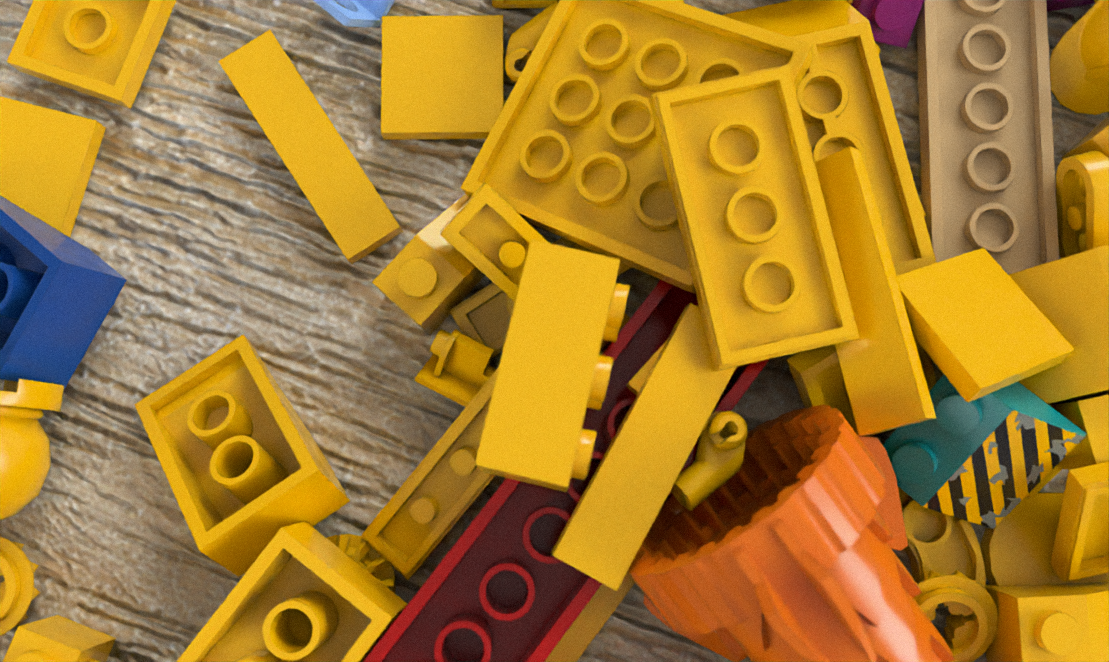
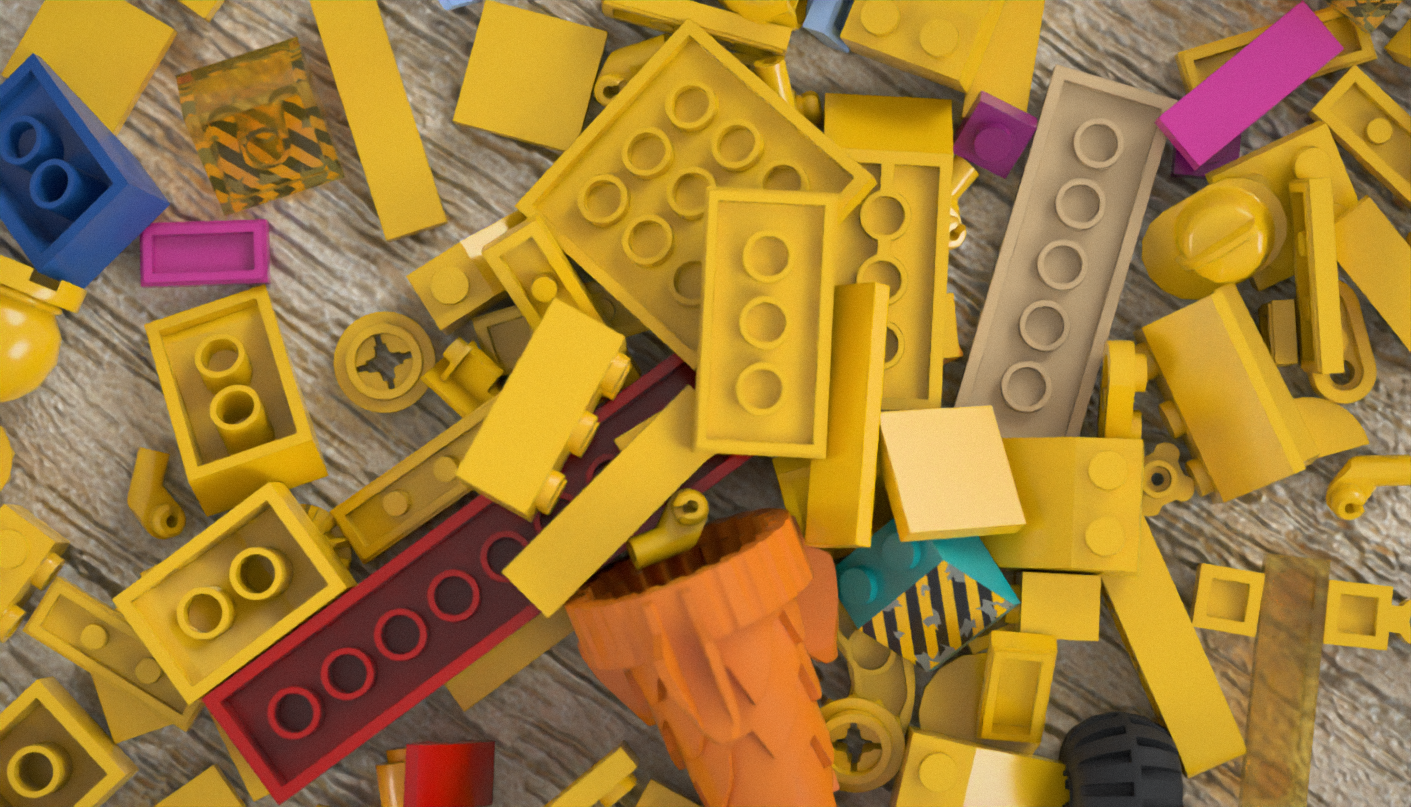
camera: 15 degrees right, 5 degrees up
none -> yellow arm [127,447,186,539]
none -> dark pink tile [139,219,271,288]
none -> clear yellow slope [176,36,345,216]
none -> yellow gear [334,311,436,413]

